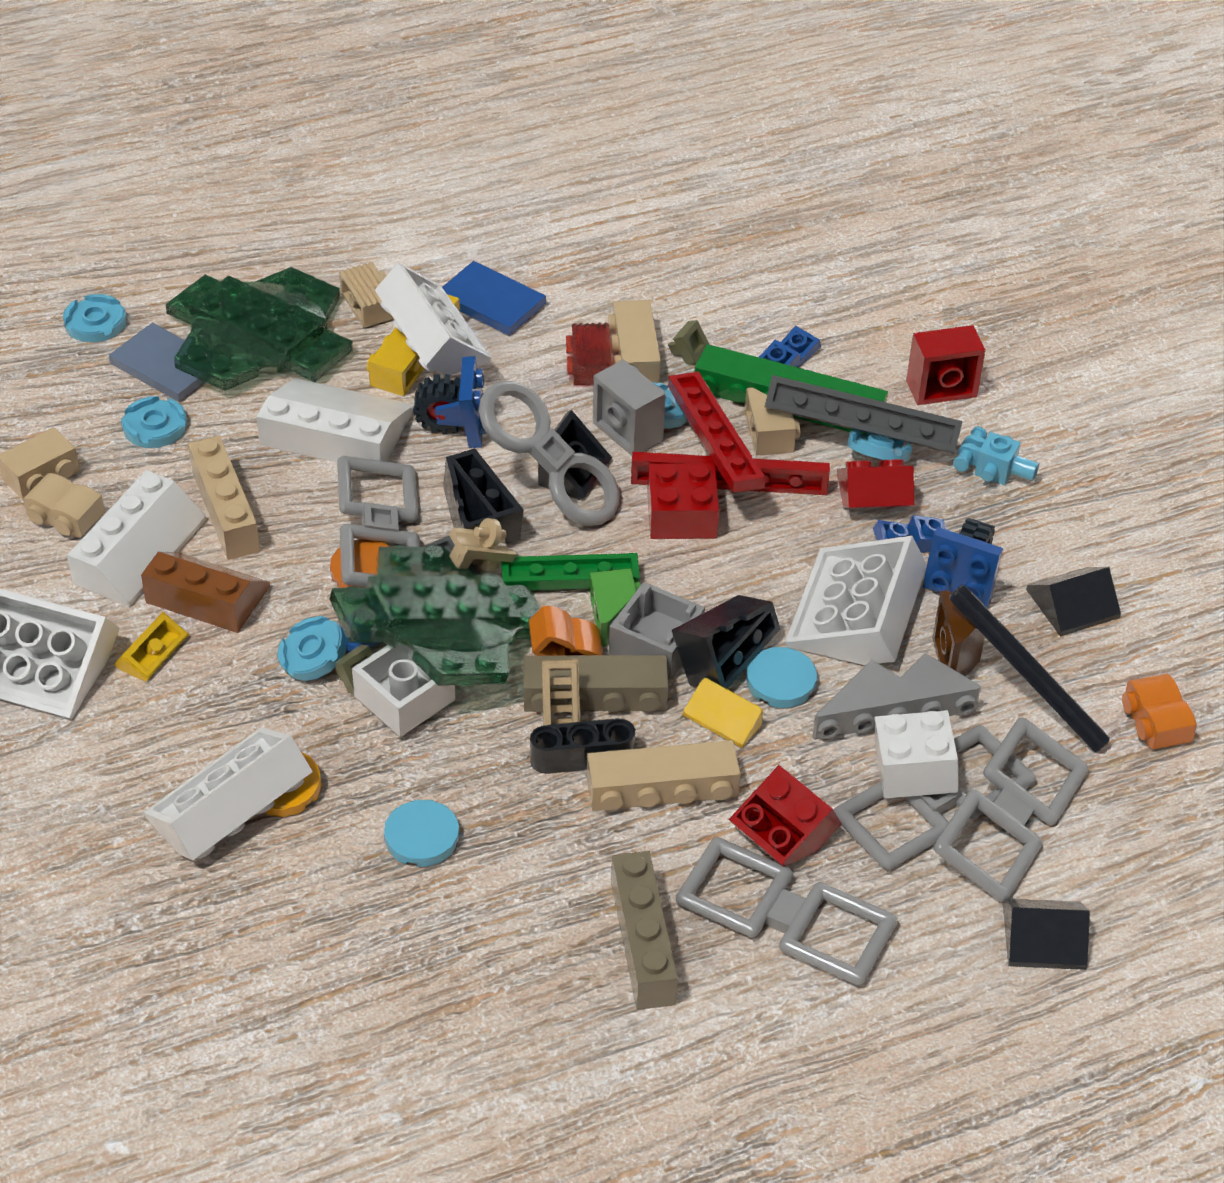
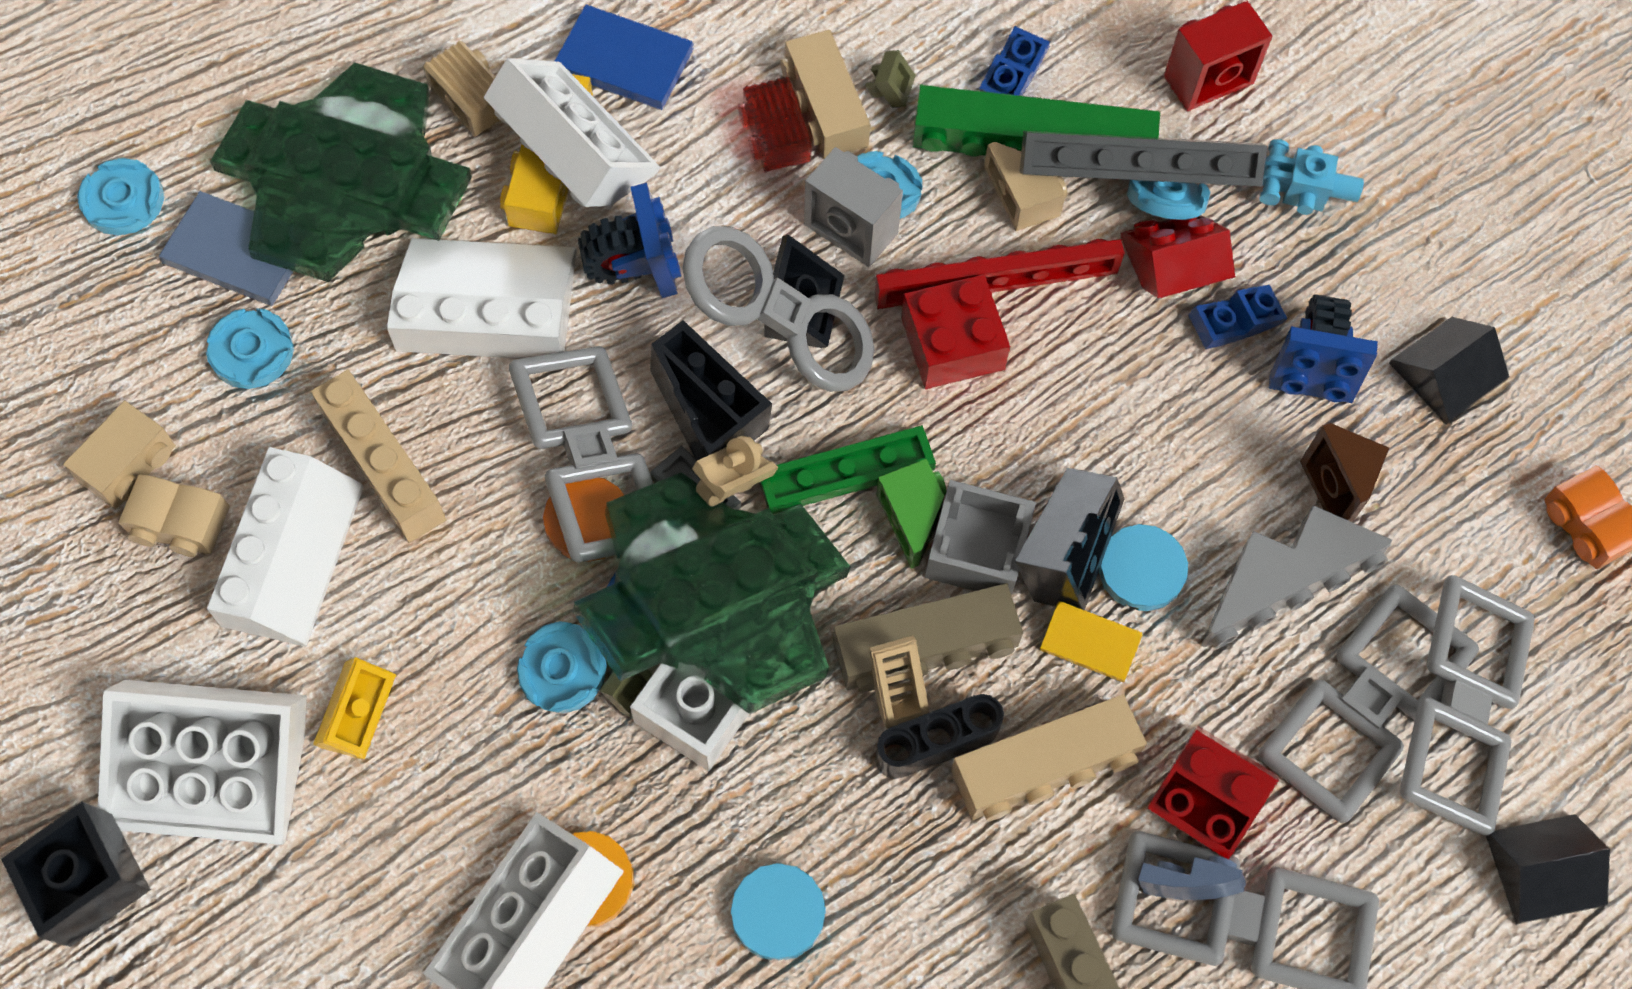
camera: 15 degrees left, 20 degrees up
dark orange slope [141,551,270,633] -> none
orange brick [529,606,603,656] -> none
red plate [668,371,765,493] -> none
white slope [785,536,927,665] -> none
white brick [875,710,958,799] -> none
black axle [949,584,1110,752] -> none
none -> sand blue slope [1138,856,1246,900]

